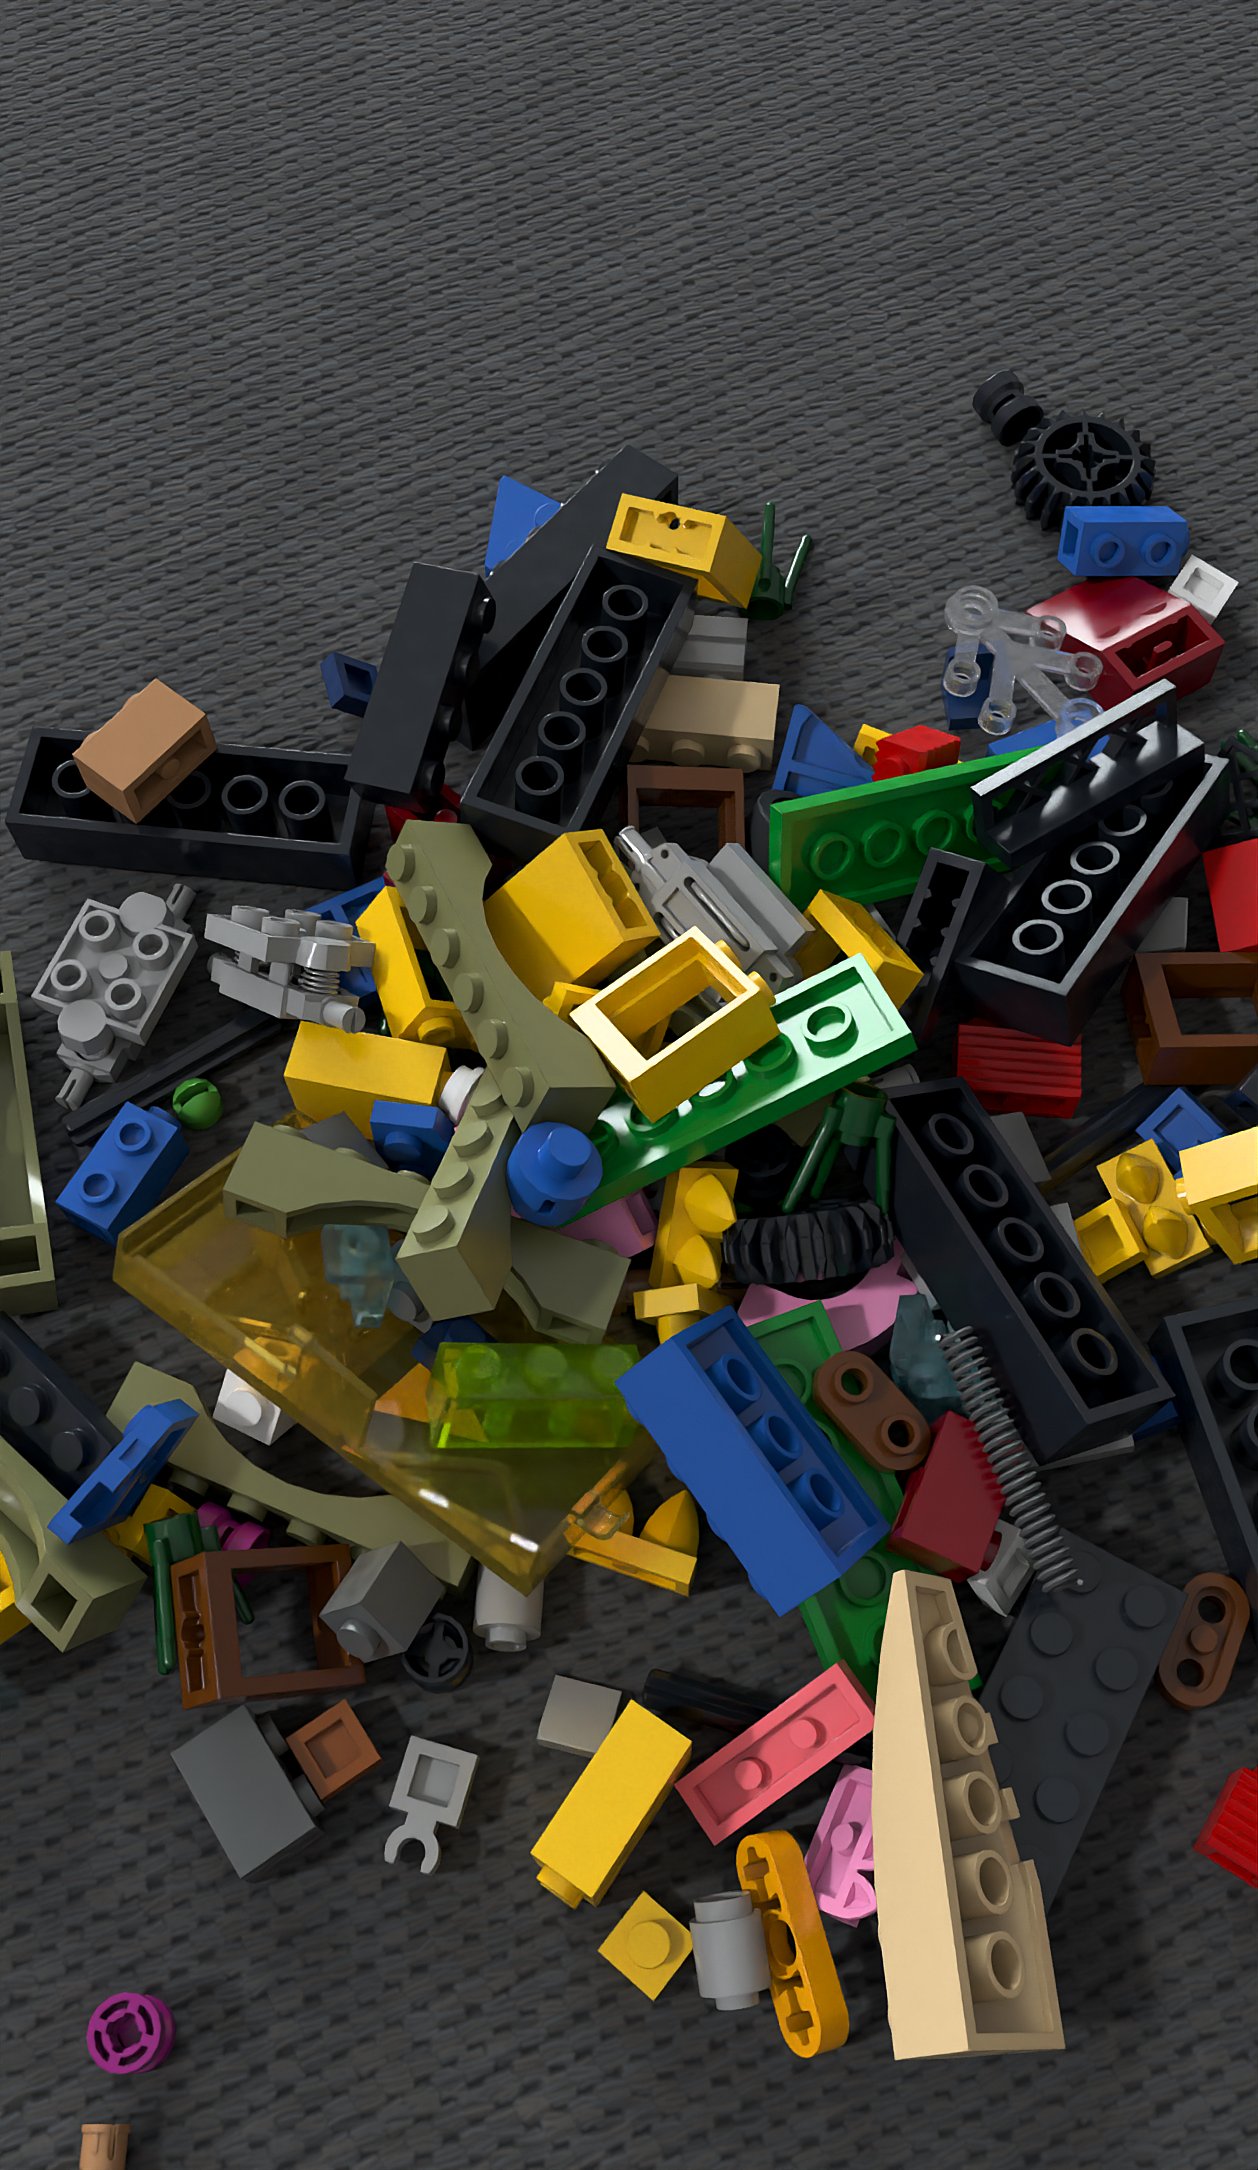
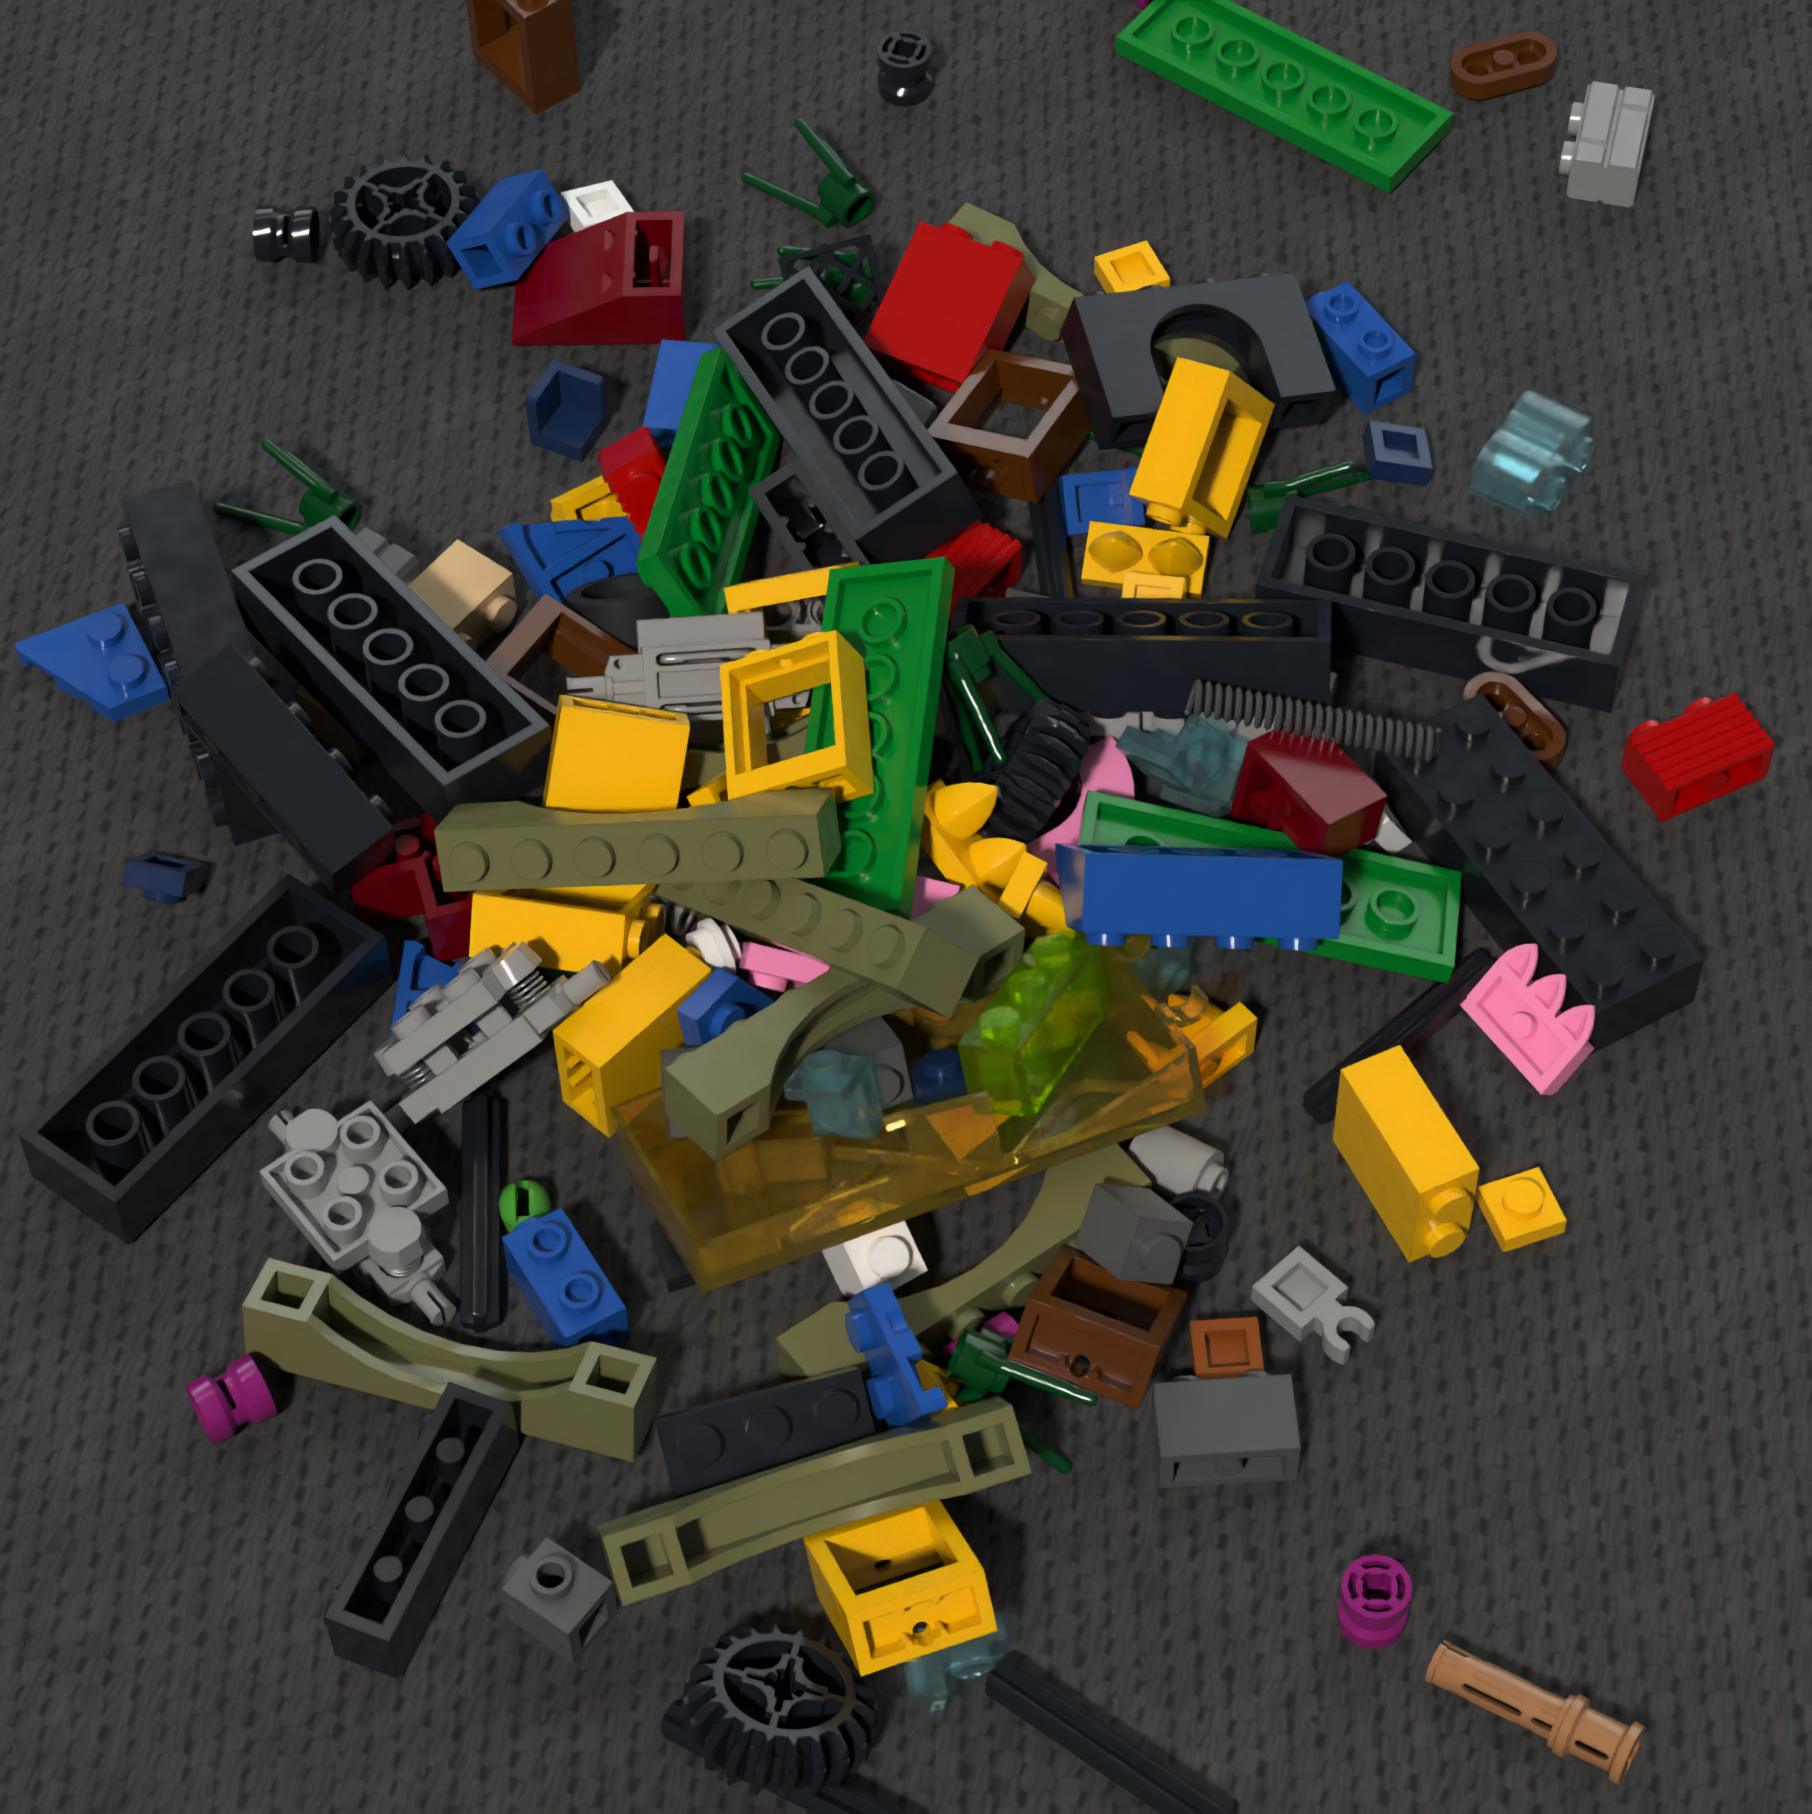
camera: 60 degrees left, 10 degrees down
medium nougat brick [72,678,218,824] -> none
blue piece [506,1121,603,1227] -> none
light grey slope [536,1675,622,1759] -> none
yellow window [606,493,763,609] -> none
coral plate [674,1659,876,1846] -> none
light grey brick [689,1890,772,2010] -> none
light orange beam [736,1829,849,2058] -> none
reddish brown plate [811,1351,931,1474] -> none
tan wedge [871,1570,1066,2060] -> none
clear plant [943,585,1104,742] -> none
black fence [970,678,1205,871] -> none

